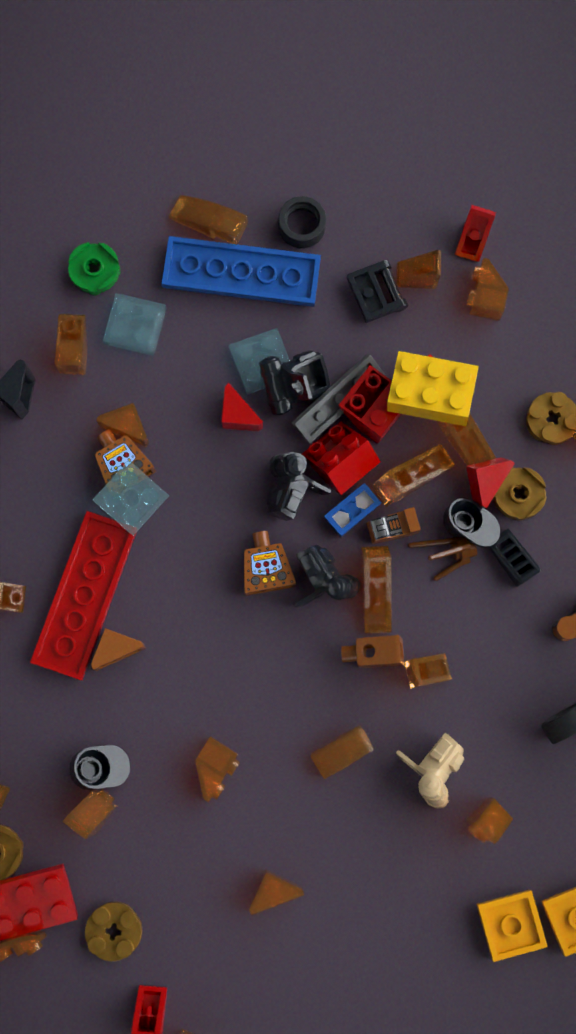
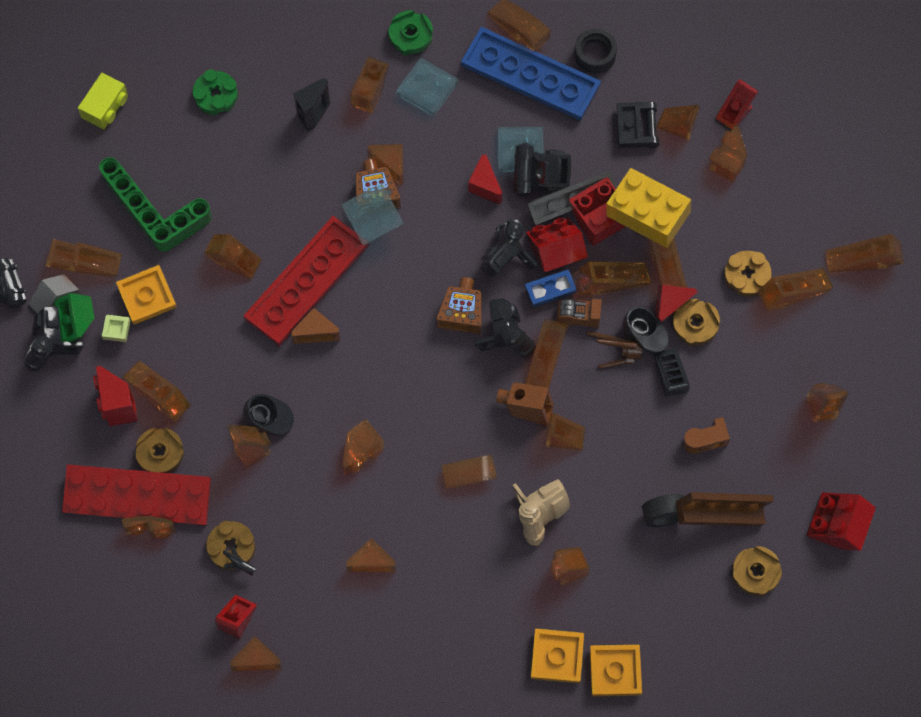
camera: 25 degrees right, 10 degrees down
none -> black bar [223,547,257,576]

